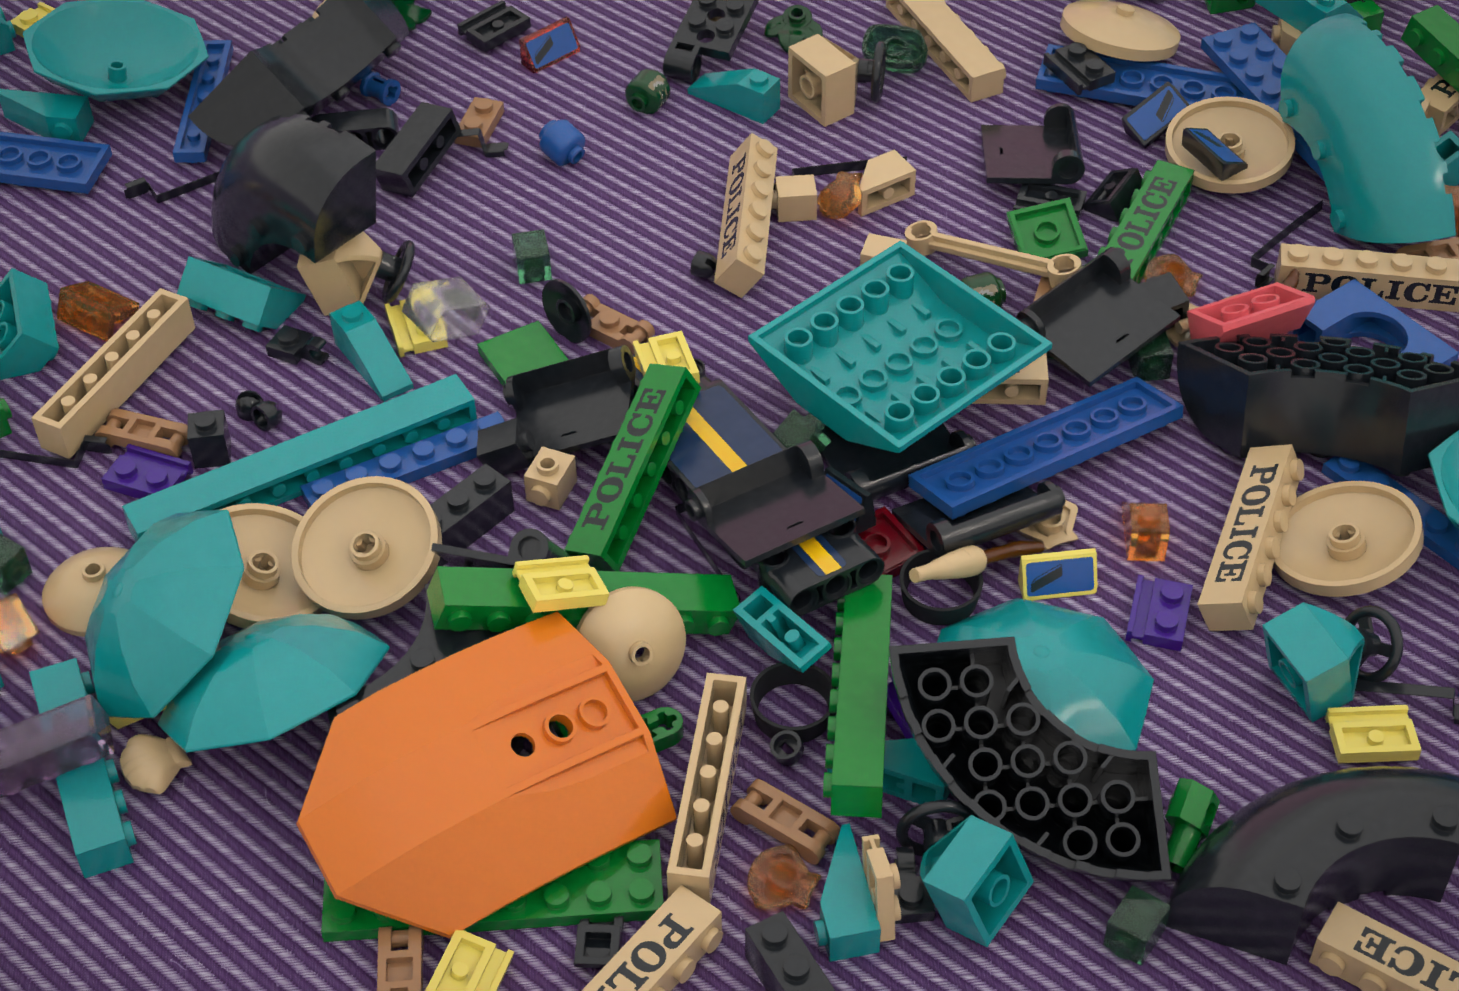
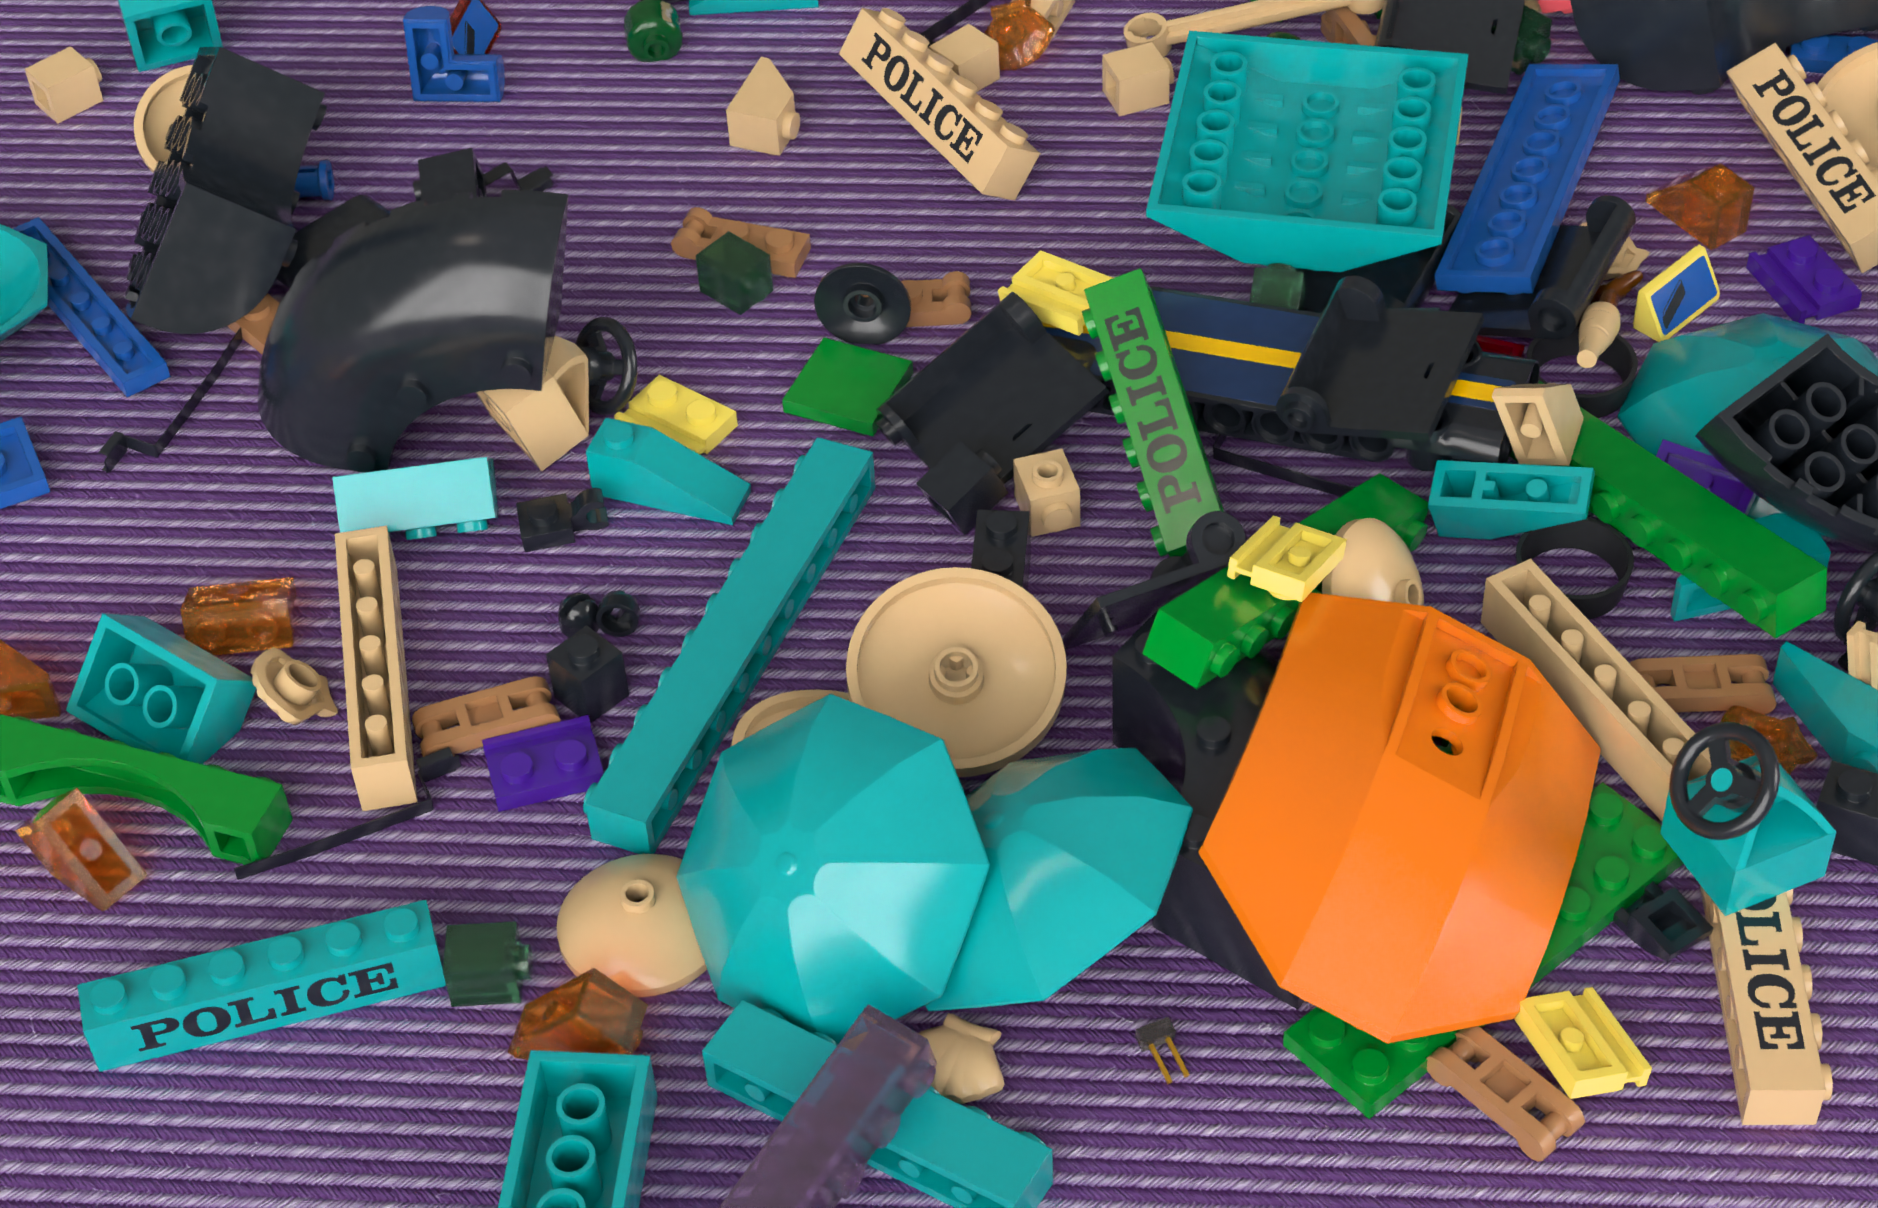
camera: 35 degrees left, 0 degrees up
blue plate [300,411,505,508] -> none
clear piece [402,276,490,342] -> none
medium nougat plate [455,97,504,148] -> none
black plate [457,0,531,52] -> none
blue head [539,119,585,166] -> none
black hinge [690,250,717,279] -> none
black hinge [770,730,804,766] -> none
none -> tan animal [250,647,338,725]
none -> blue brick [403,6,505,102]
none -> medium nougat plate [671,207,811,278]
none -> tan slope [726,57,800,156]
none -> clear smoke piece [1135,1017,1189,1084]
none -> tan slope [1492,383,1584,466]
none -> teal piece [1660,722,1836,916]

